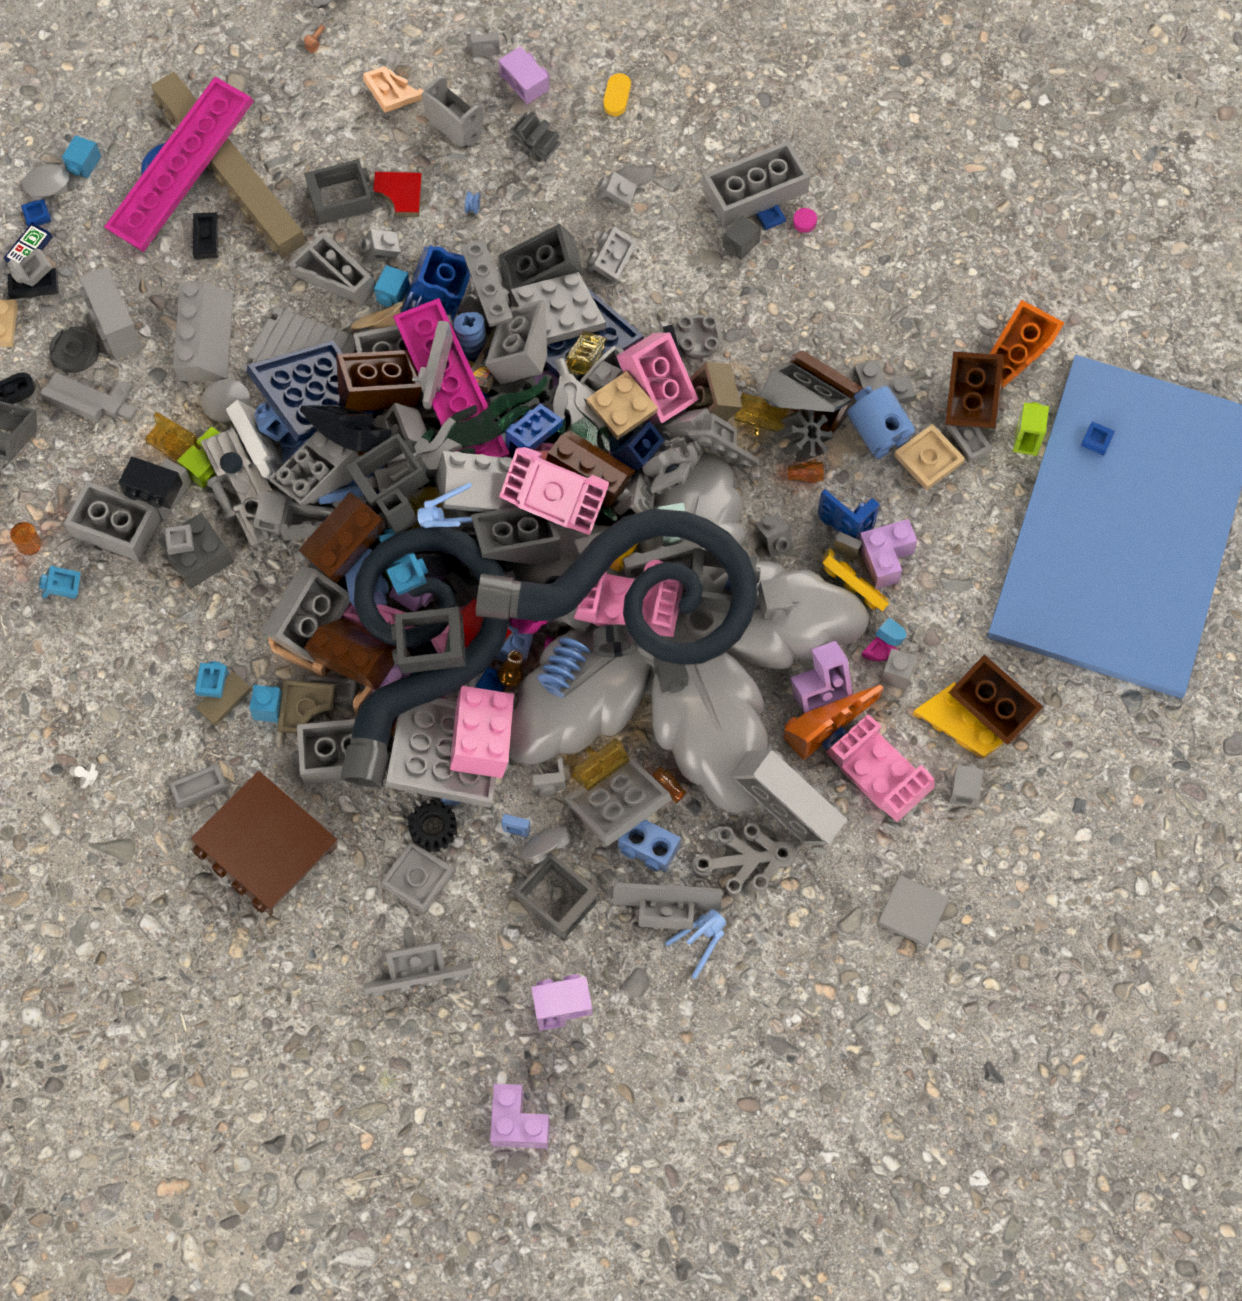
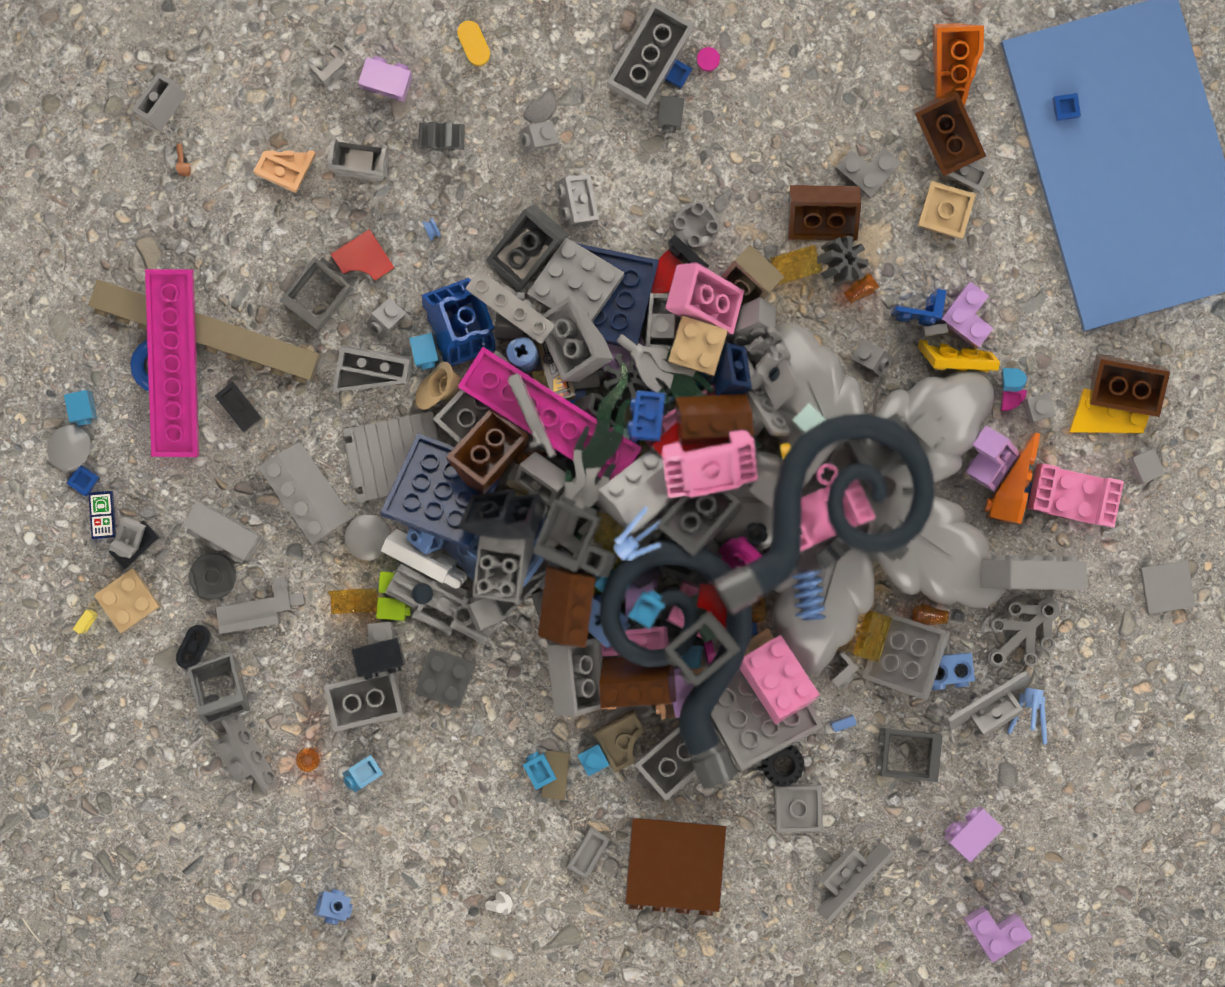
camera: 35 degrees left, 20 degrees up
light grey tile [164,524,194,555] -> none
light grey dish [520,827,570,864] -> none
clear yellow slope [566,331,607,374] -> none
light grey bracket [688,413,759,468] -> none
dark grey slope [759,362,852,412] -> none
medium blue cylinder [846,386,916,459] -> none
lime piece [1012,402,1049,456] -> none

